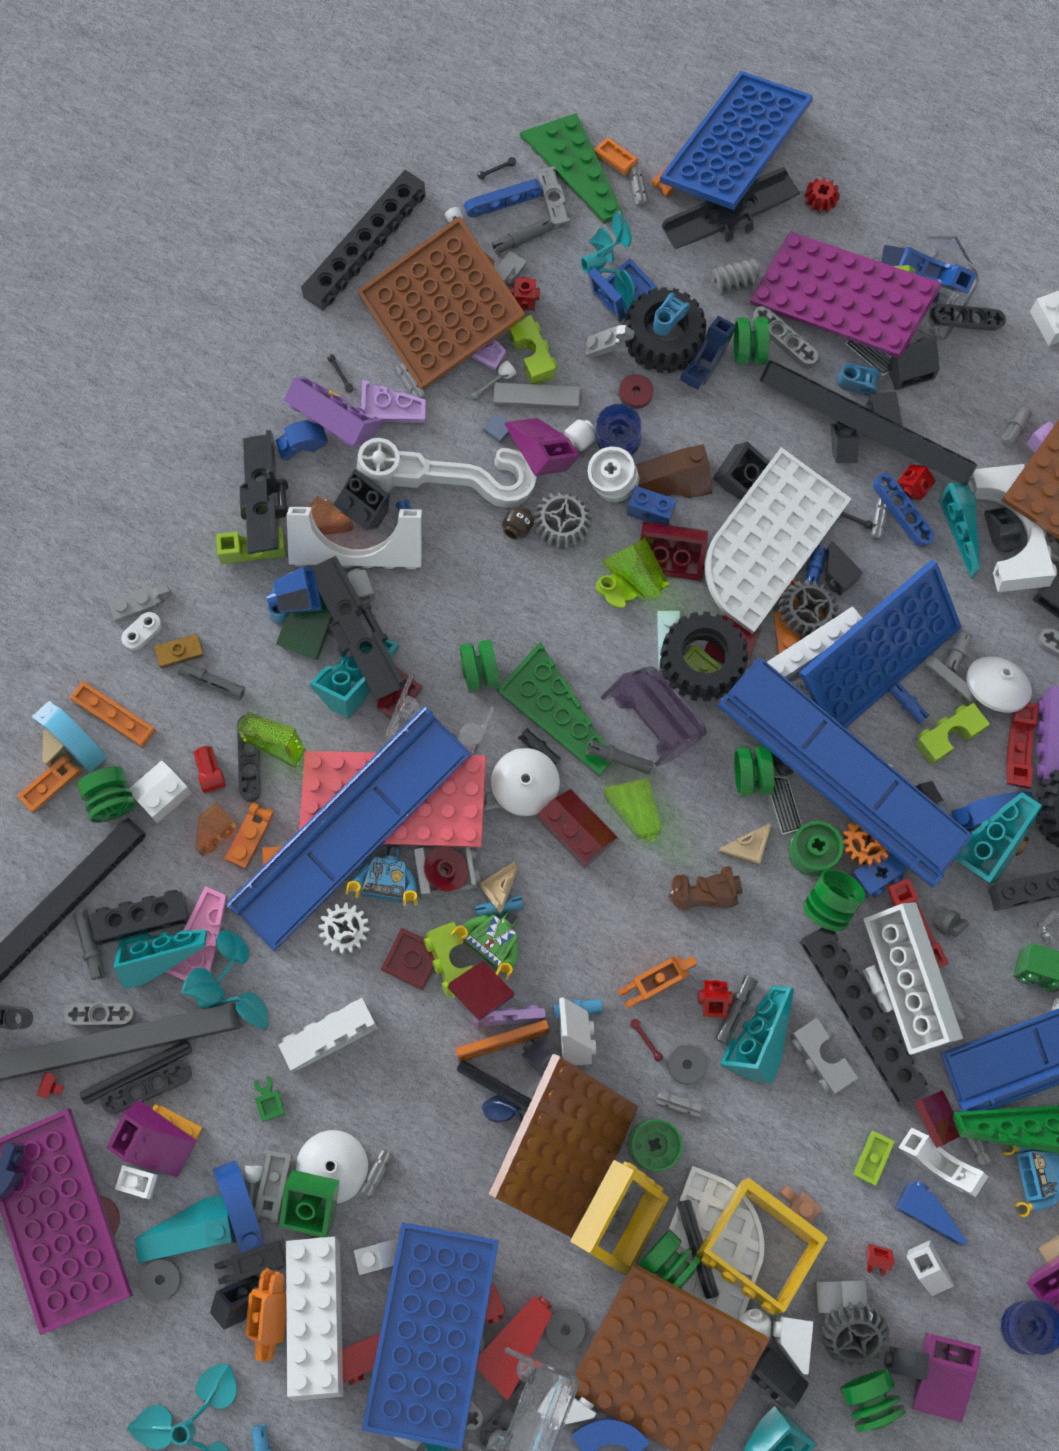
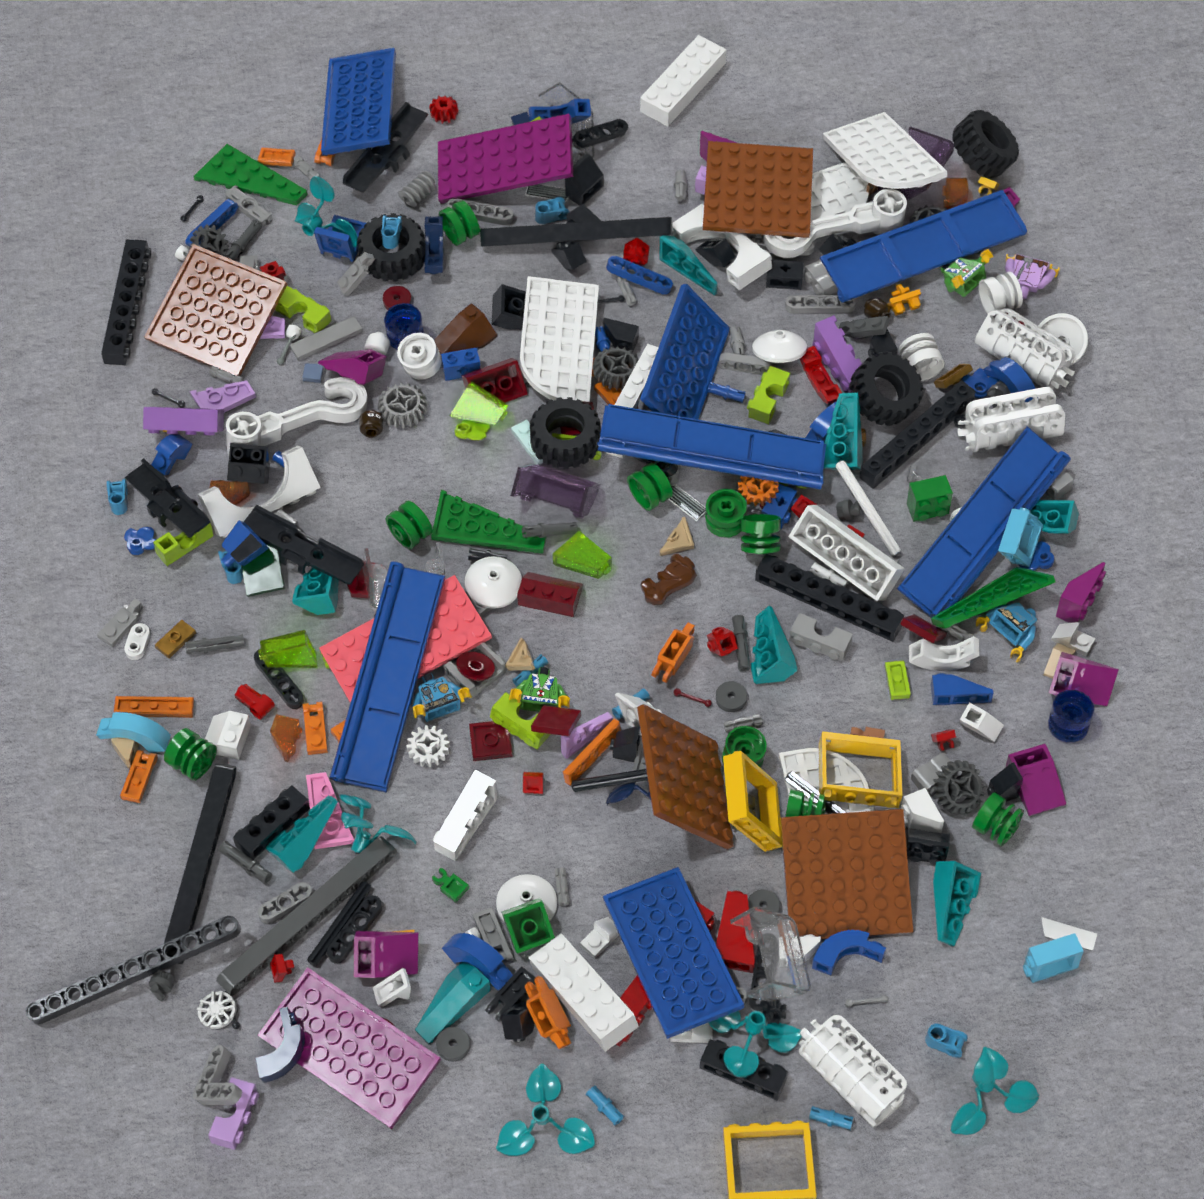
camera: 30 degrees left, 15 degrees down
none -> dark azure piece [107,479,128,515]
none -> blue plate [124,527,157,555]
none -> dark grey gear [190,224,229,256]
none -> red tile [523,772,544,794]
none -> white axle [836,461,901,556]

